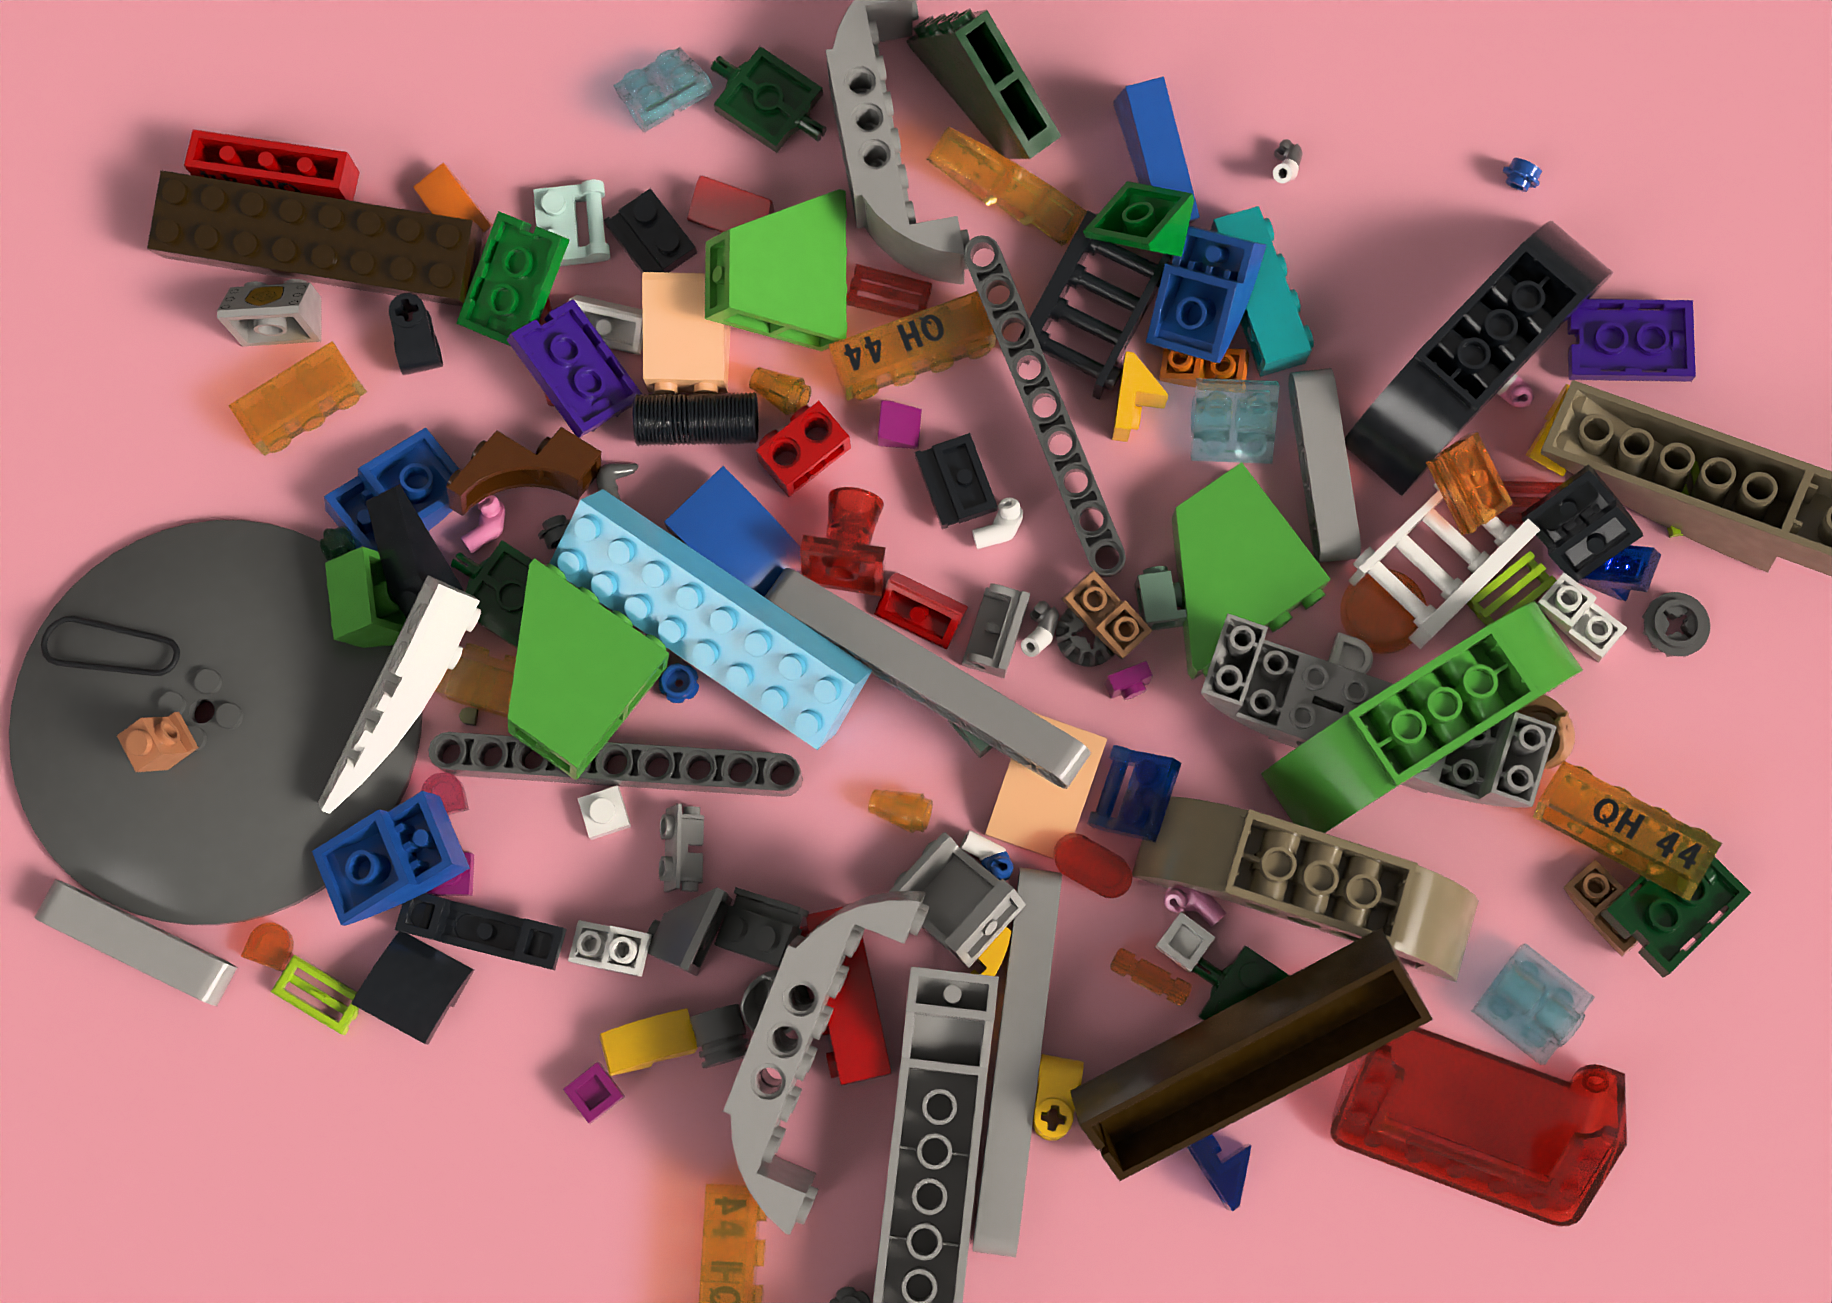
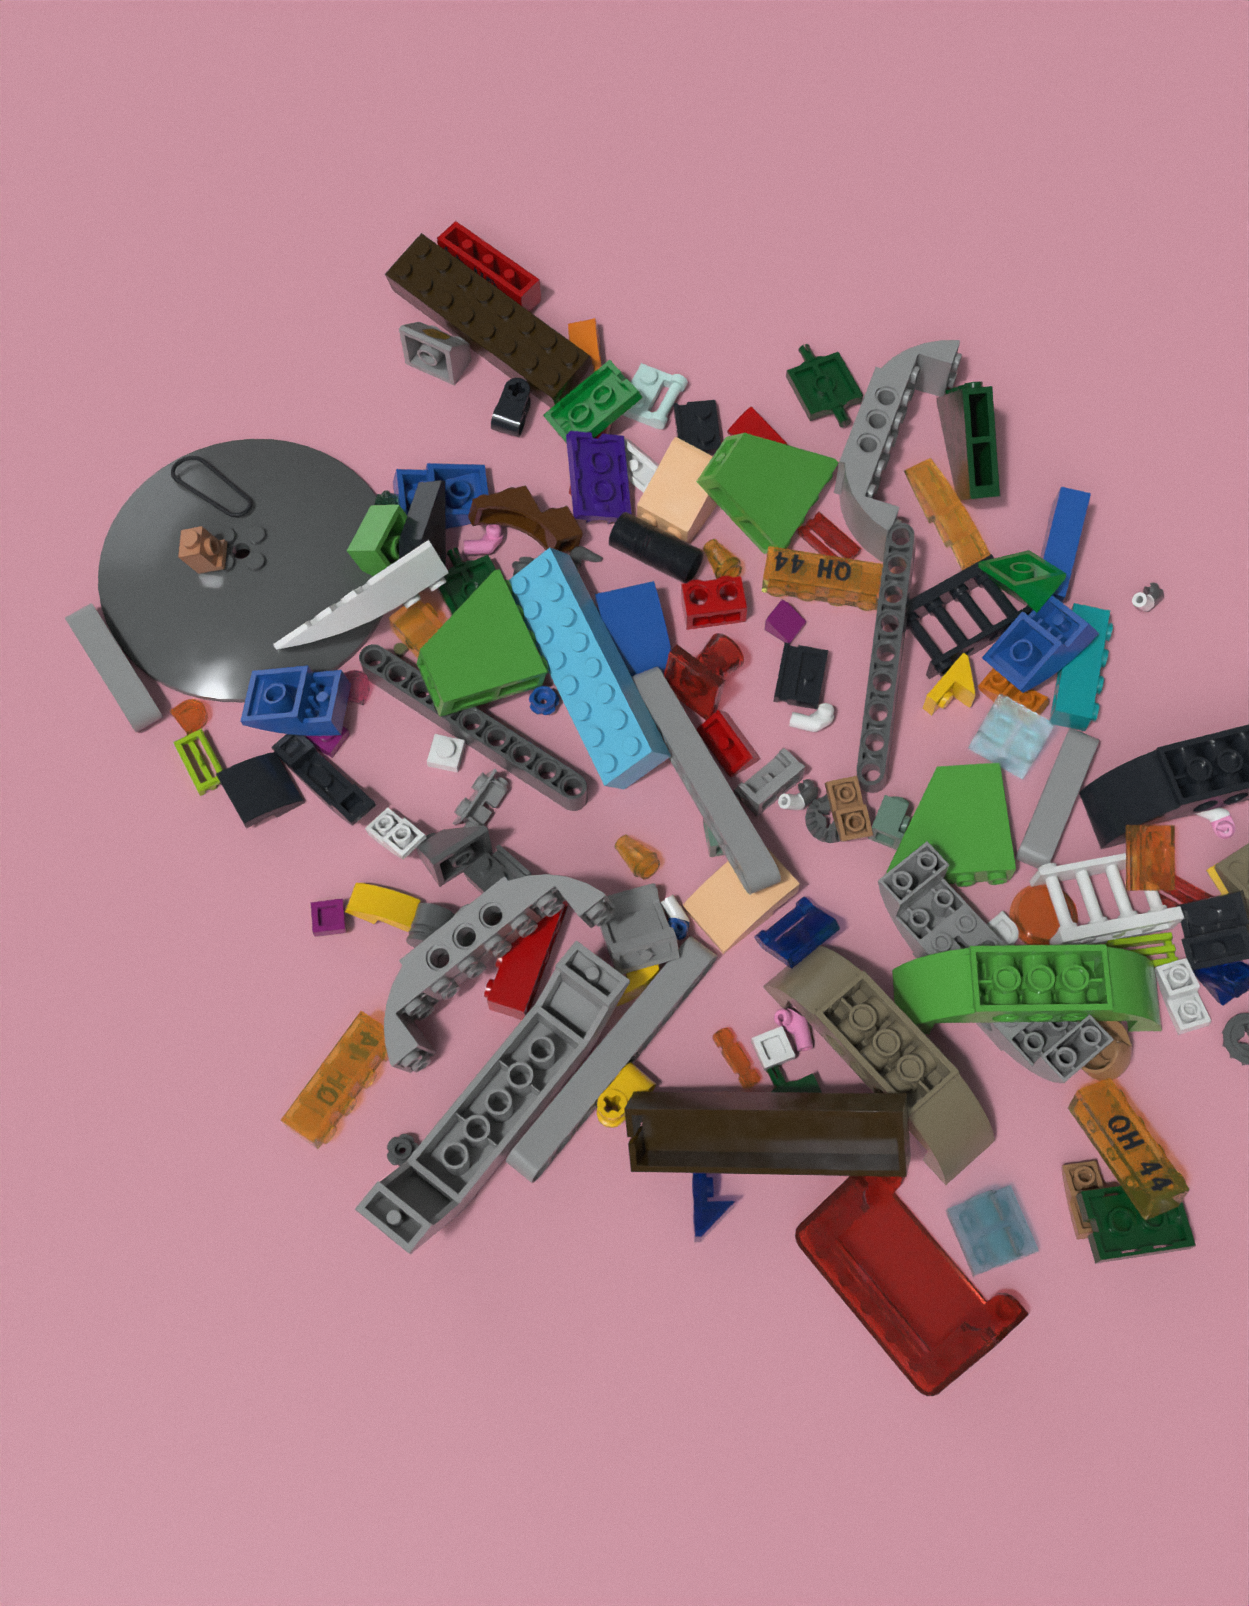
camera: 30 degrees right, 10 degrees down
clear yellow brick [228,341,367,456] -> none
clear light blue plate [613,47,713,133] -> none
clear red tile [1053,833,1132,898] -> none
magenta plate [1105,661,1153,700] -> none

